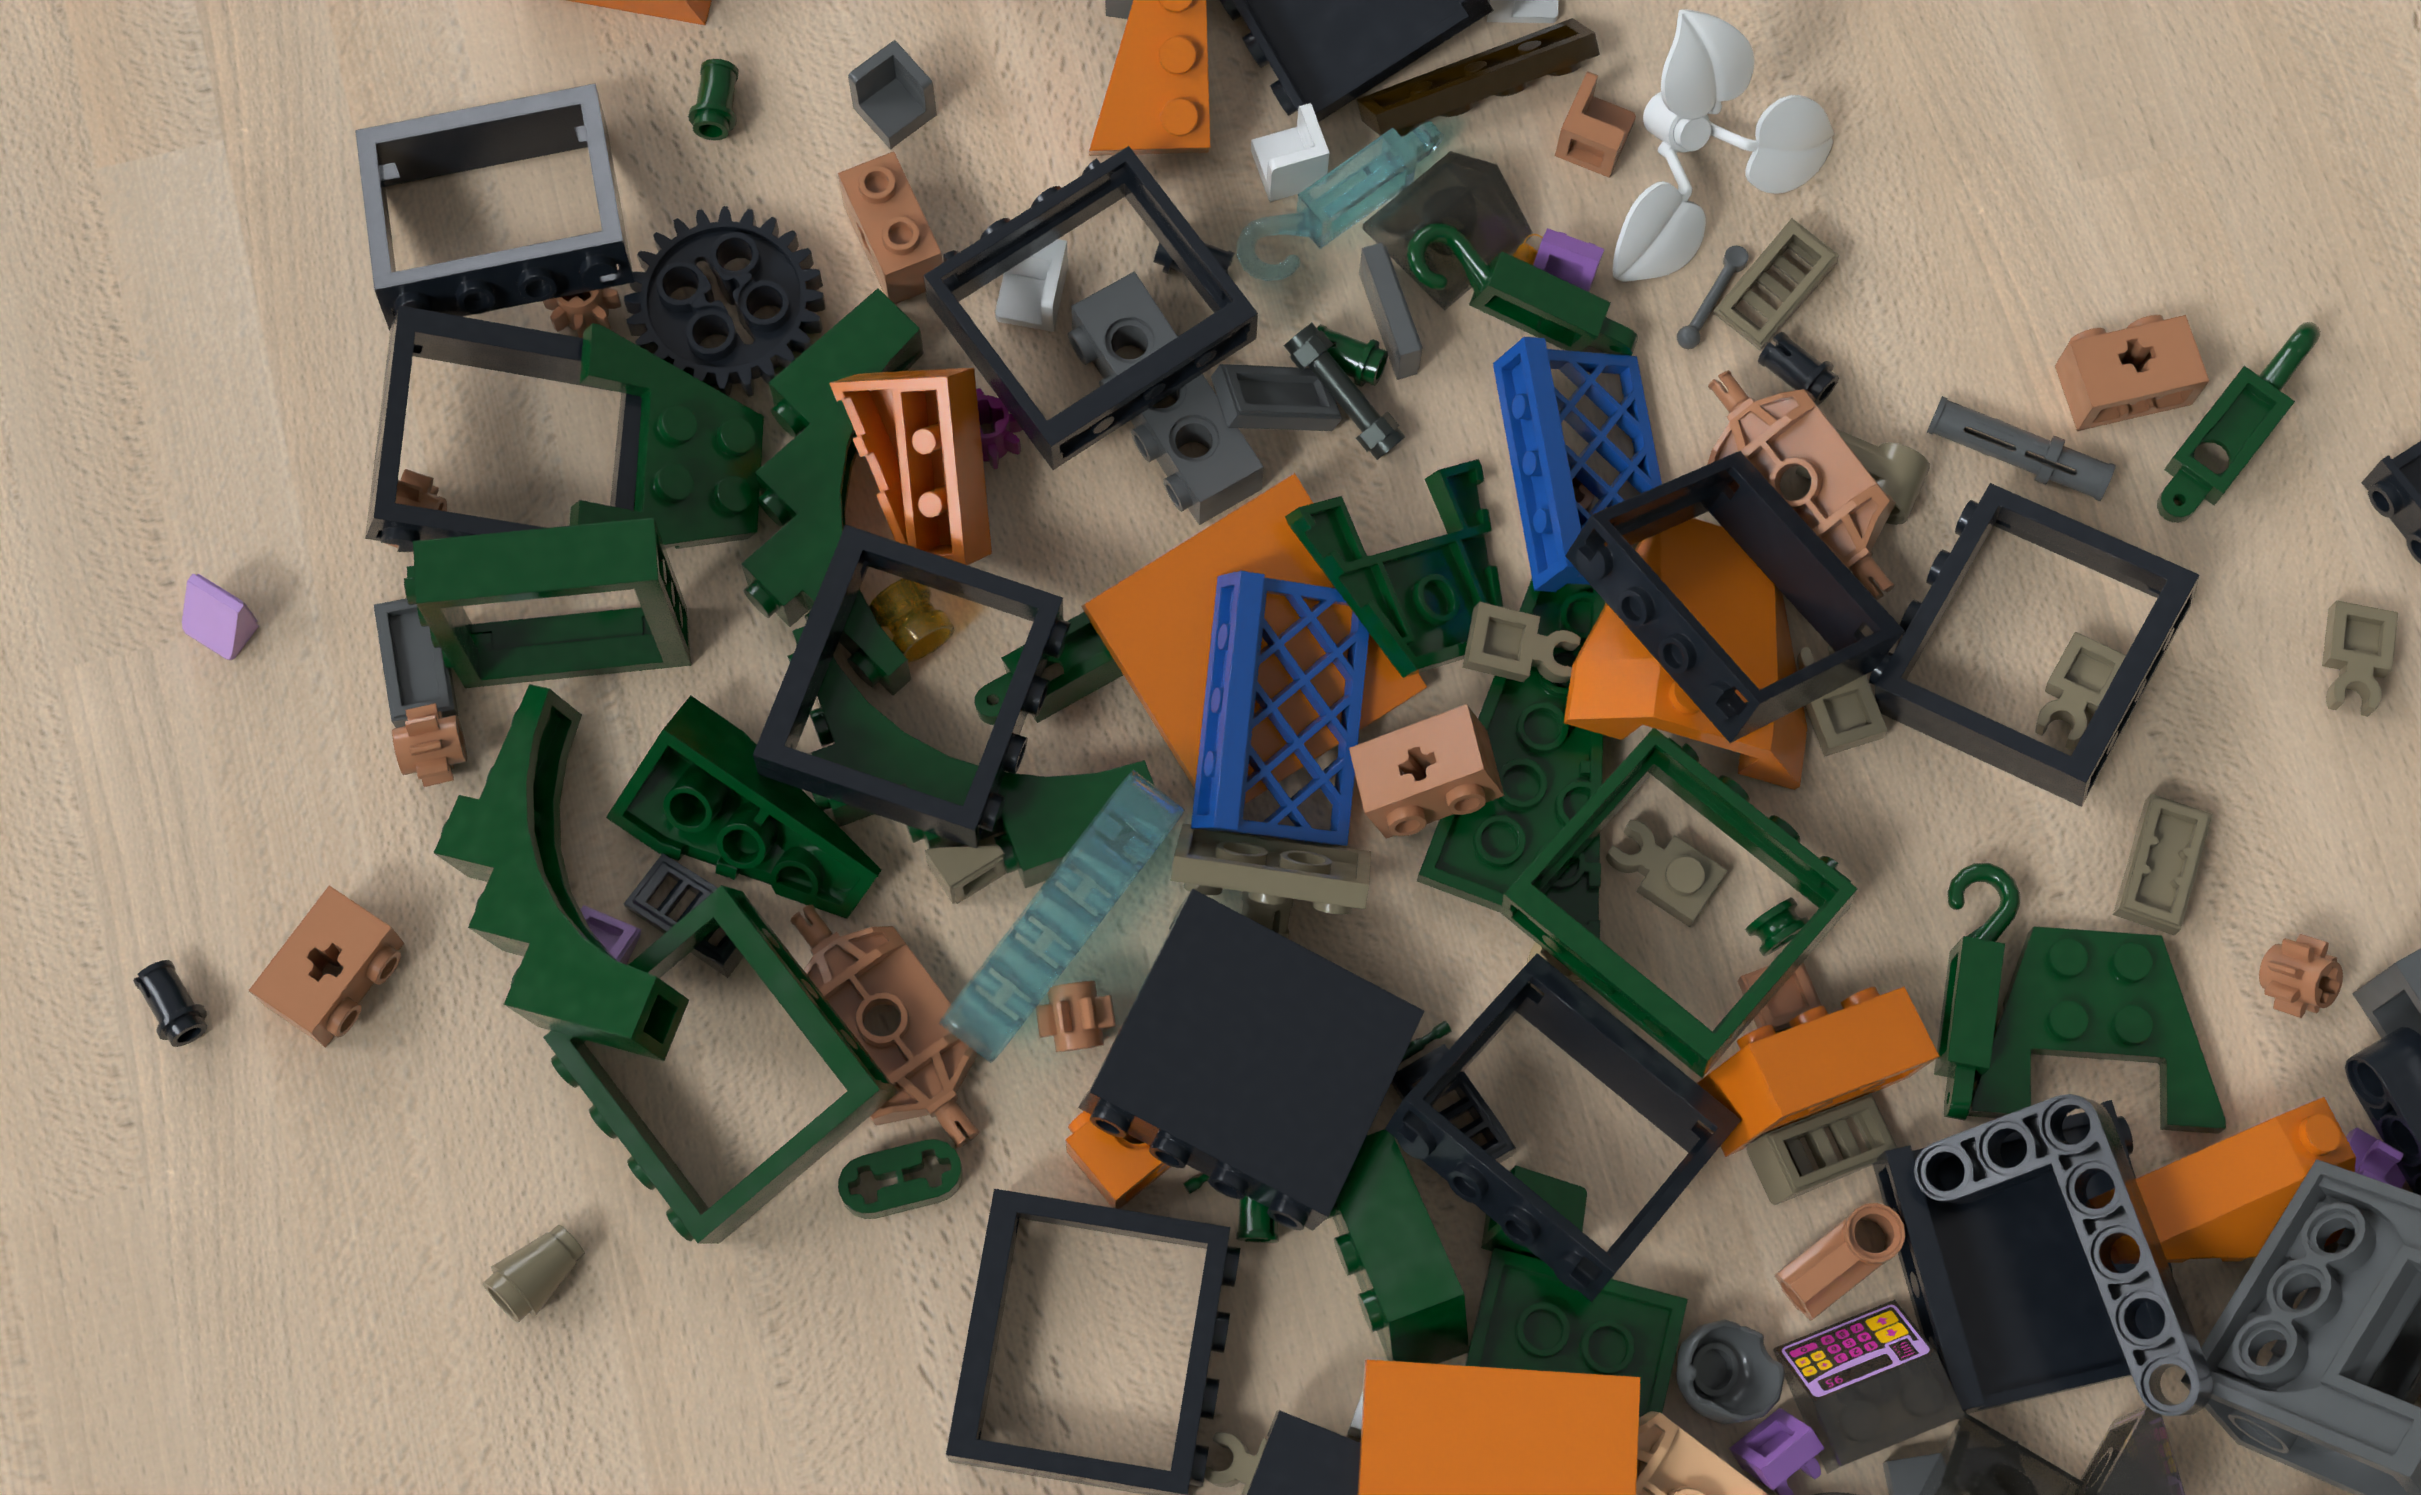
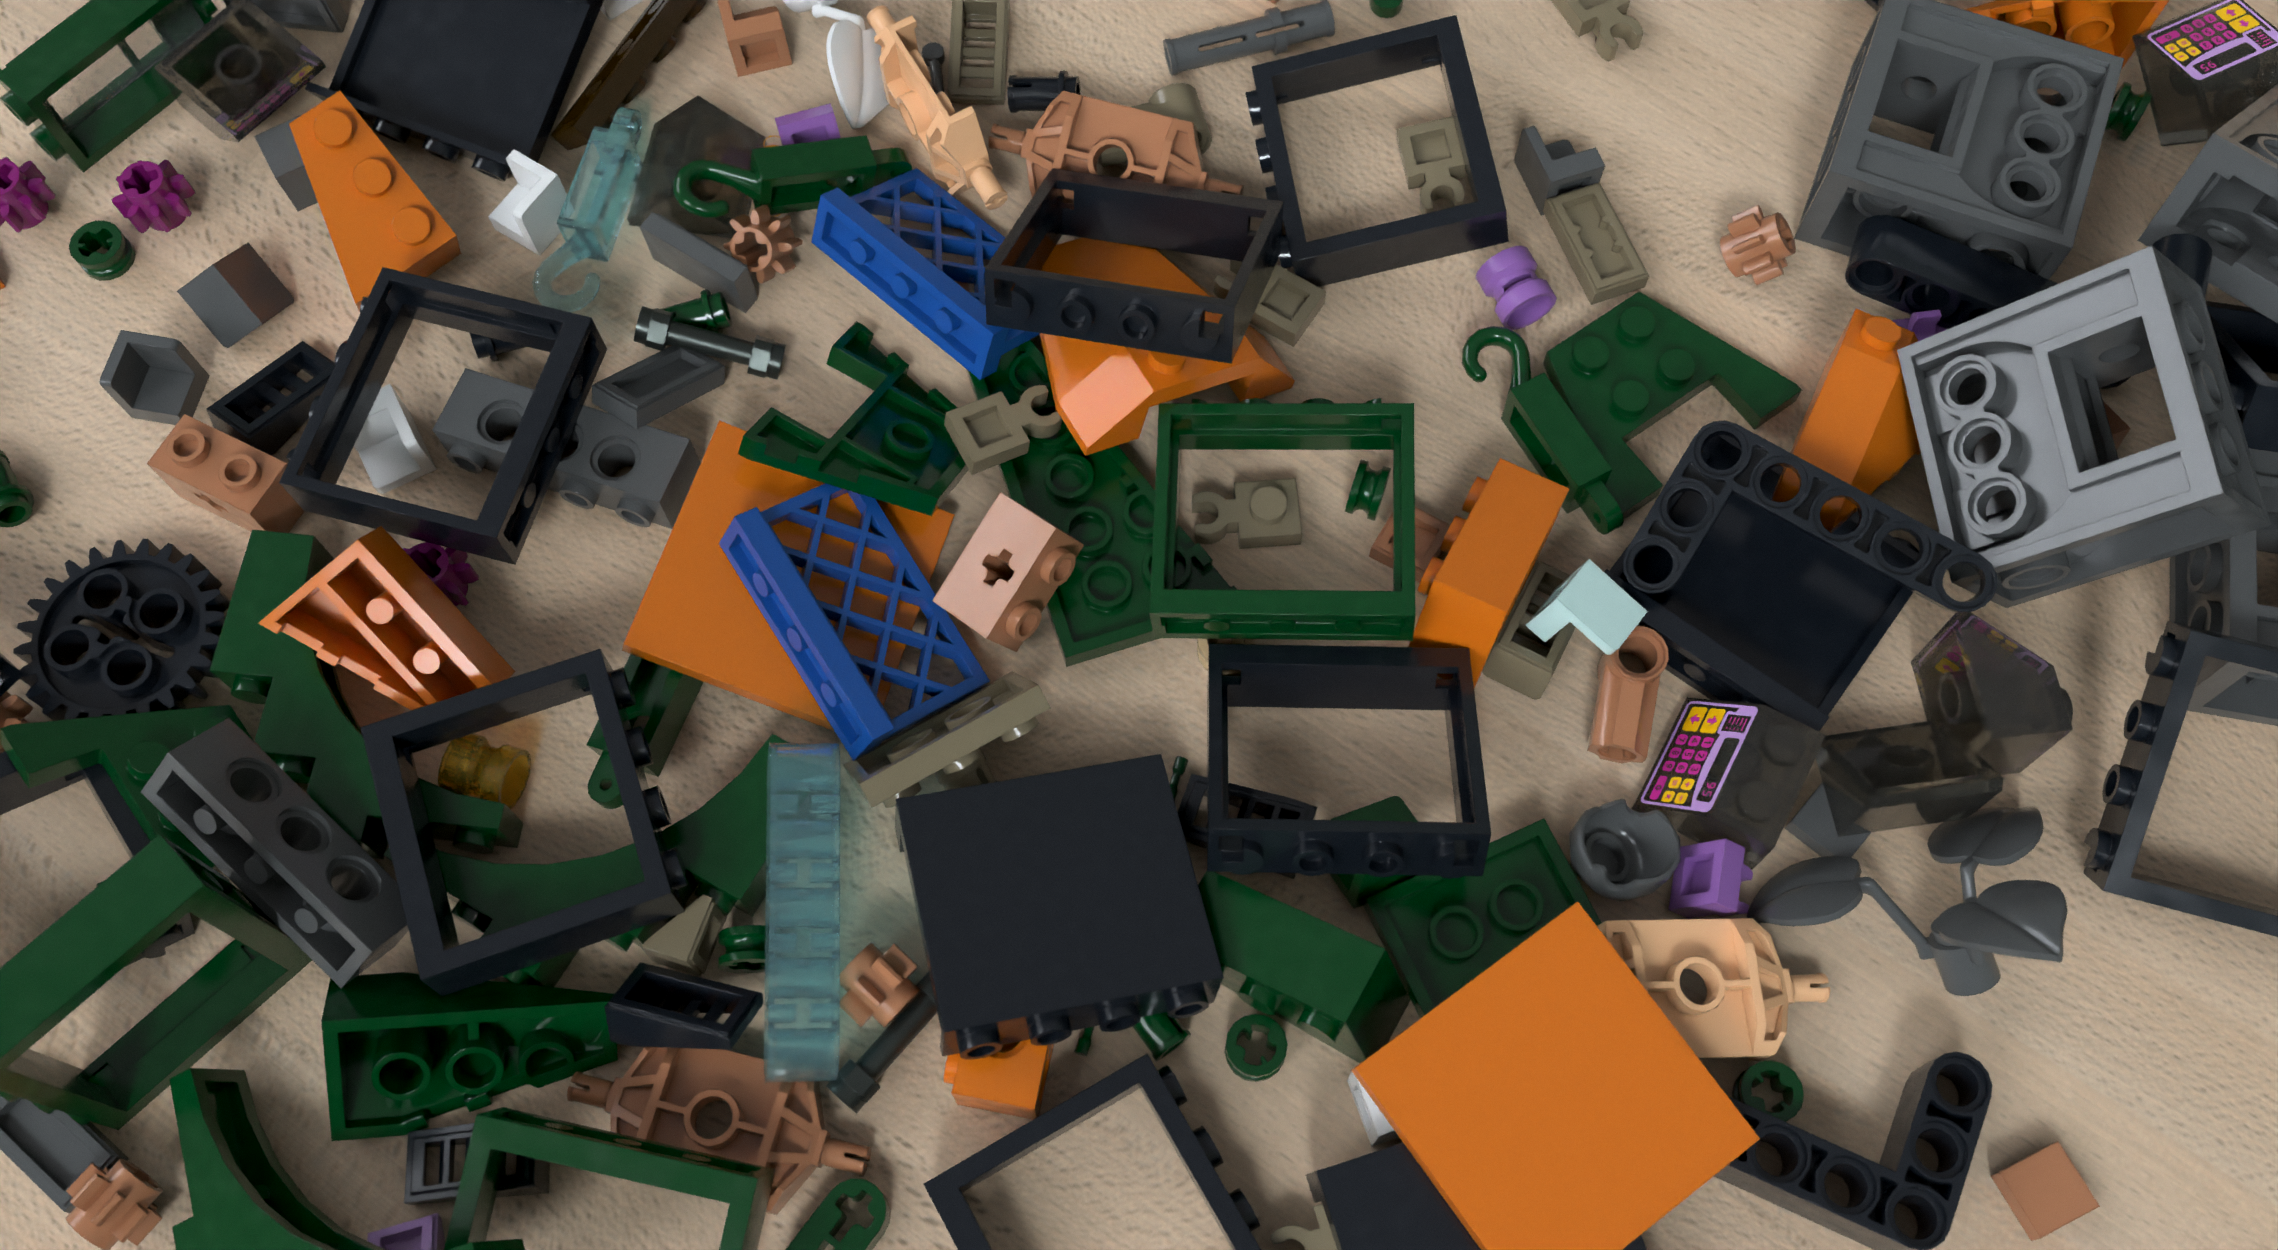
camera: 35 degrees left, 5 degrees down
none -> dark grey brick [141,718,409,988]
none -> dark grey panel [177,242,294,348]
none -> black slope [207,341,335,456]
none -> black slope [605,962,764,1050]
none -> dark green bush [718,925,780,973]
none -> nougat gear [723,205,803,283]
none -> pearl dark grey bar [826,971,937,1114]
none -> light nougat plate [867,5,1008,210]
none -> dark green bush [1224,1014,1288,1082]
none -> medium lavender wheel [1476,246,1557,330]
none -> dark grey panel [1514,126,1605,215]
none -> light aqua panel [1526,559,1648,655]

